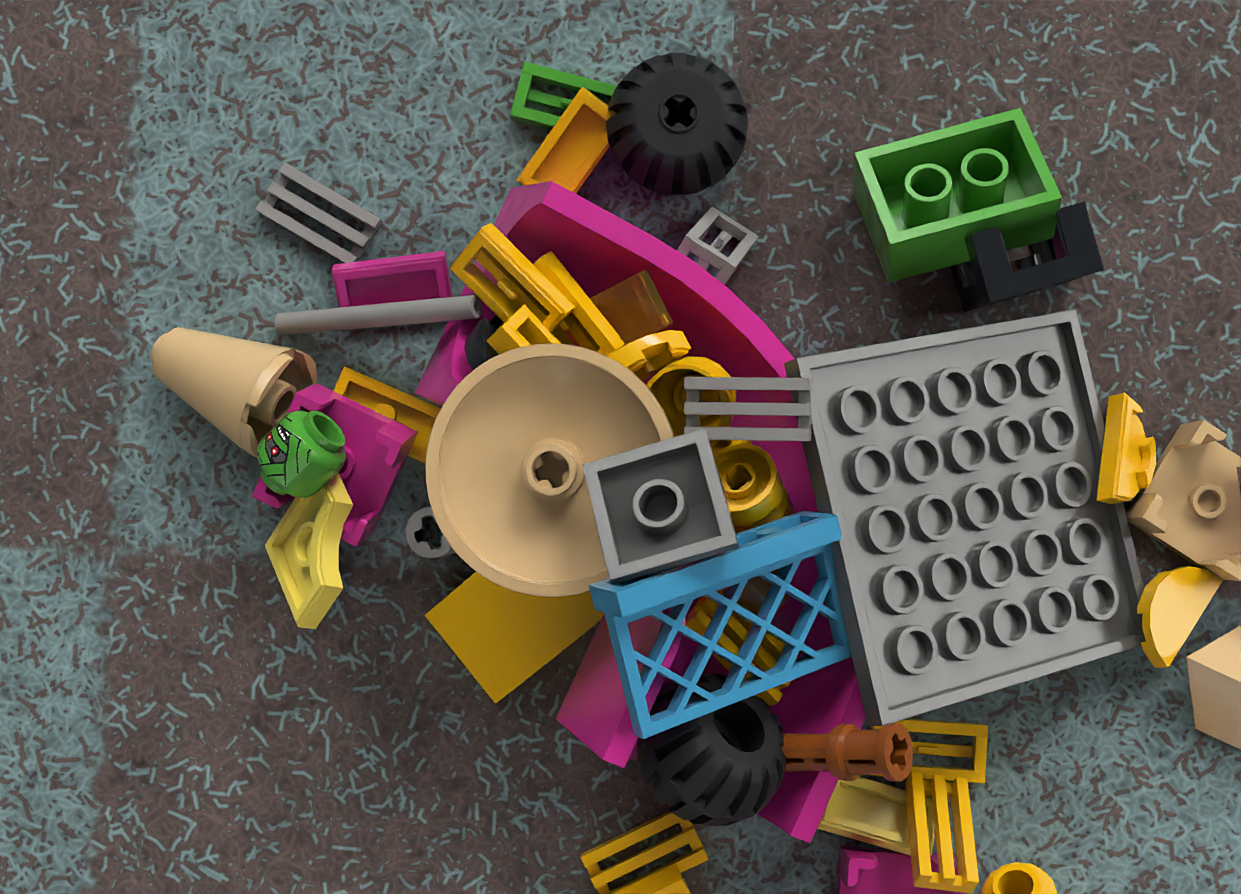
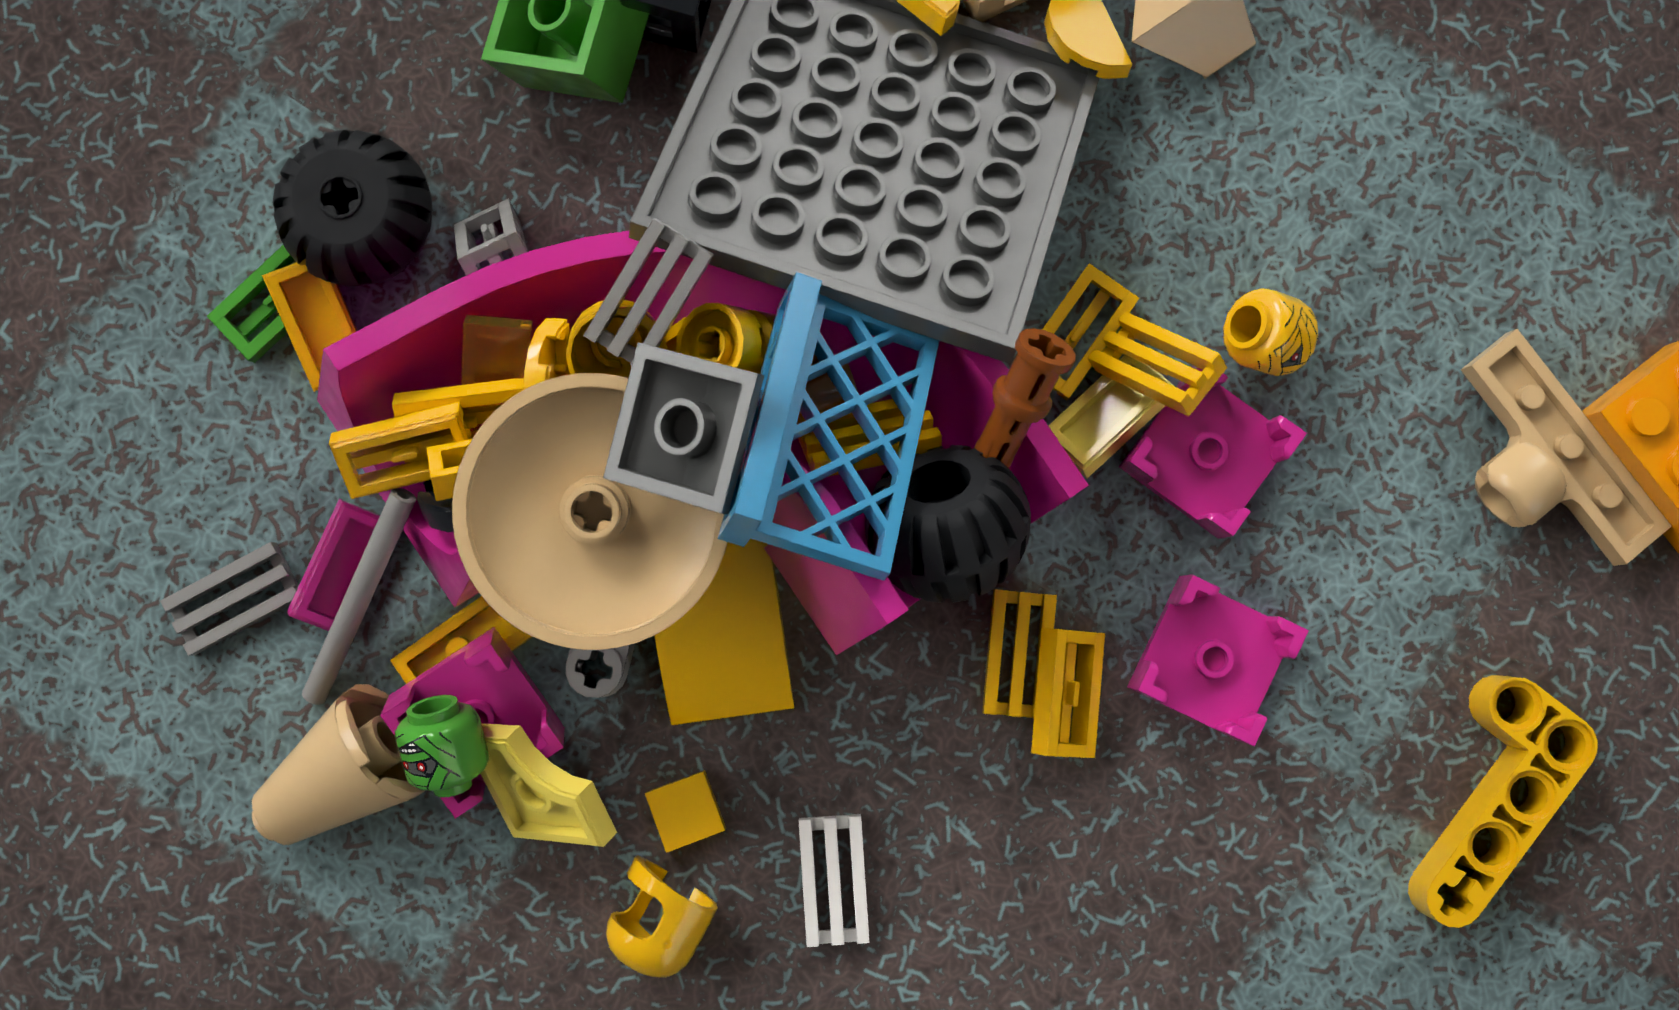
camera: 55 degrees left, 0 degrees up
none -> yellow helmet [606,855,718,978]
none -> yellow tile [645,770,726,853]
none -> white tile [799,814,869,947]

